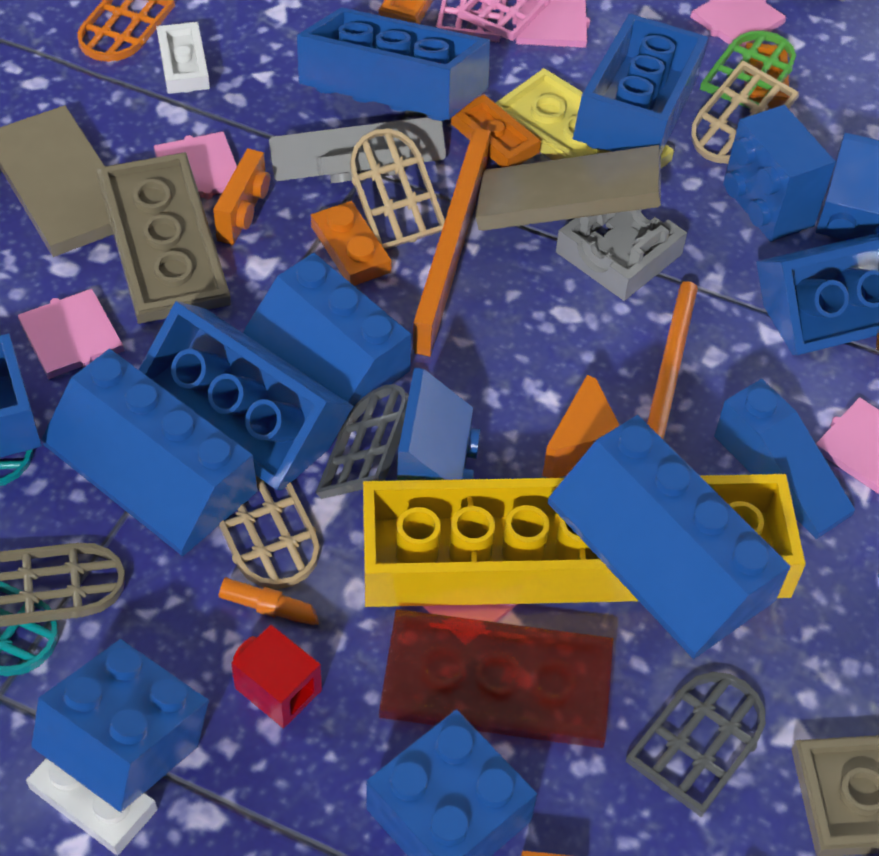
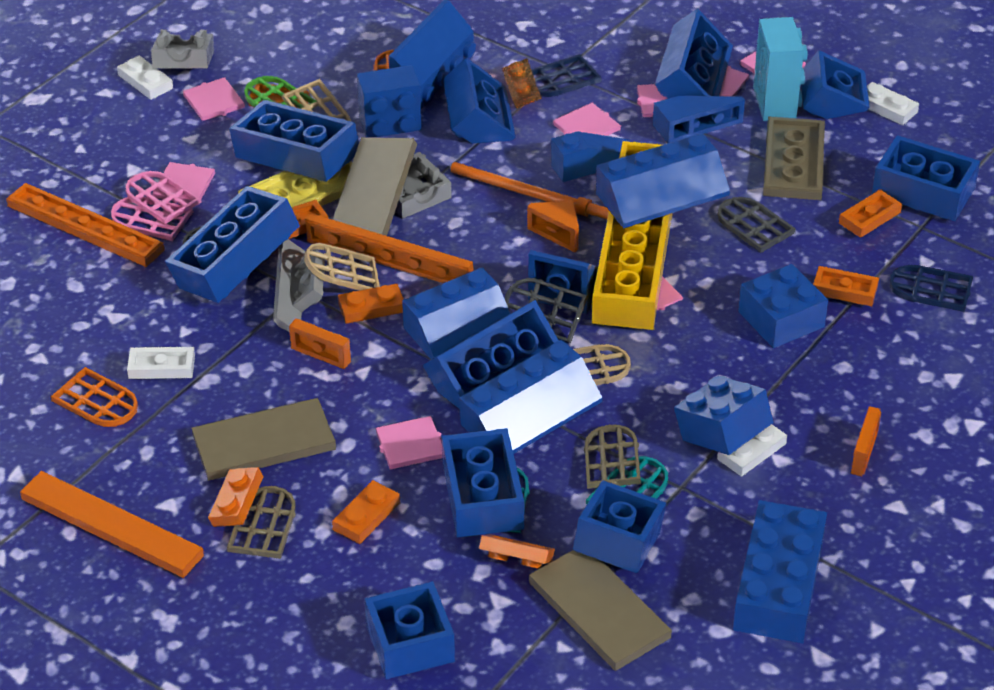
camera: 75 degrees left, 10 degrees down
dark tan tile [97,152,231,324] -> none
bright pink piece [154,131,237,200] -> none
orange piece [219,577,319,625] -> none
red brick [231,624,322,729] -> none
clear red tile [379,609,613,748] -> none

